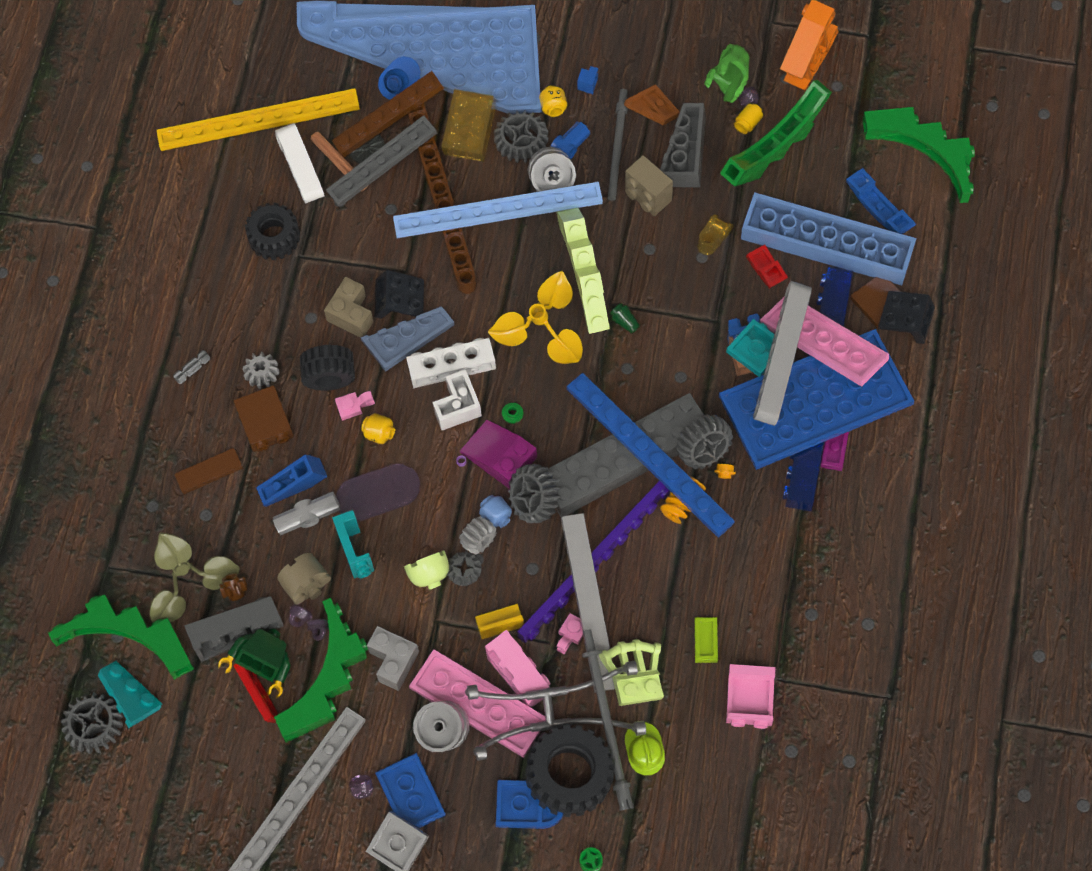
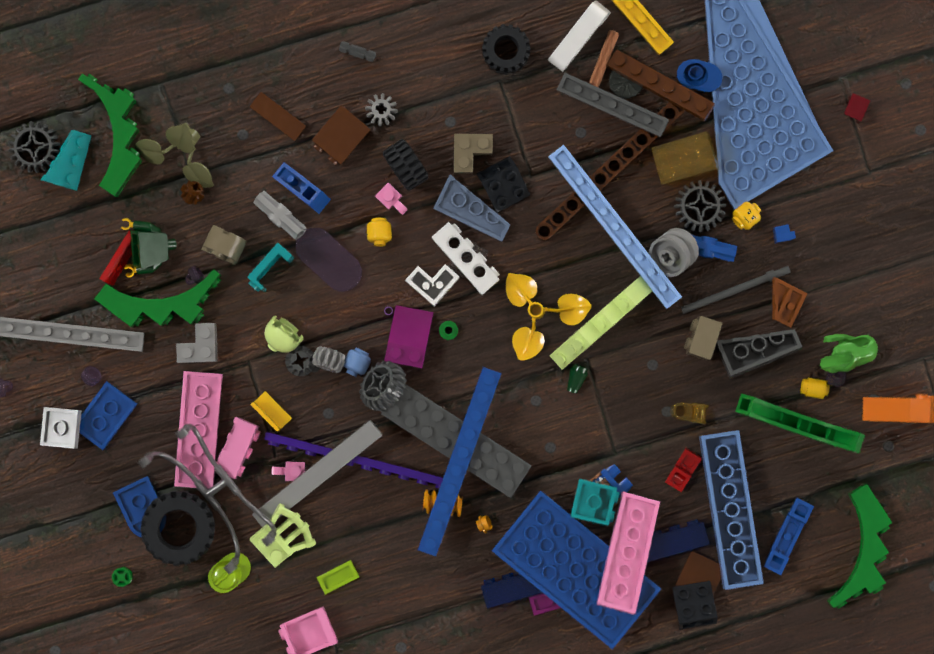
camera: 60 degrees right, 20 degrees up
dark grey wedge [184,596,284,662] -> none
clear purple tile [289,604,312,627] -> none
light grey wheel [413,701,469,752] -> none
dark grey bar [582,629,634,811] -> none
dark grey gear [676,414,733,469] -> none
light grey beam [753,281,812,426] -> none

